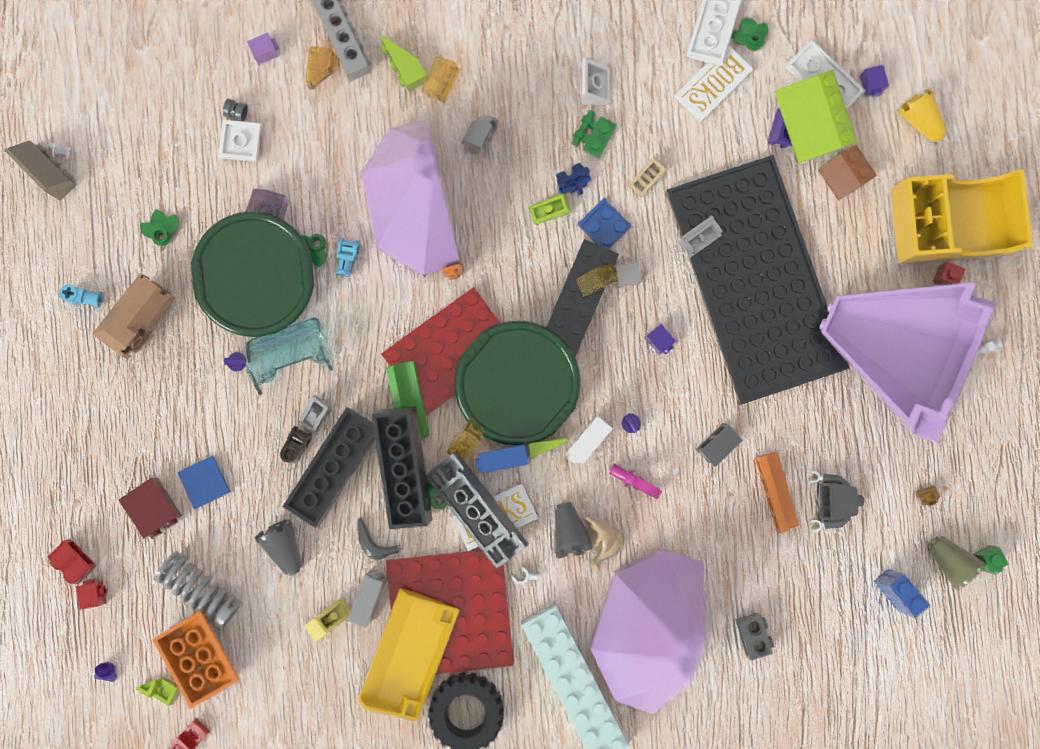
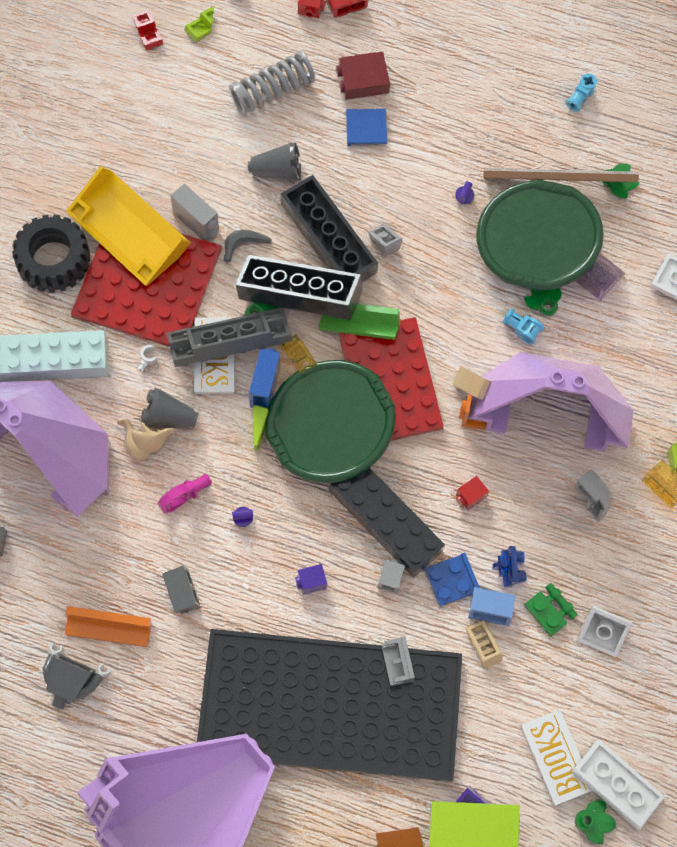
camera: 115 degrees right, 15 degrees down
medium nougat brick [92,273,175,359] -> none
orange slope [152,610,240,709] -> none
clear light blue windscreen [246,318,333,395] -> none
dark brown piece [280,425,313,464] -> none
light yellow slope [304,598,351,642] -> none
lime slope [529,193,572,225] -> none
white brick [565,416,613,465] -> none
clear yellow slope [576,264,619,297] -> none
pearl gold plate [915,486,940,506] -> none
none -> tan tile [453,366,491,400]
none -> red brick [456,475,489,511]
none -> medium blue brick [468,587,515,626]
none -> medium nougat tile [483,168,639,182]

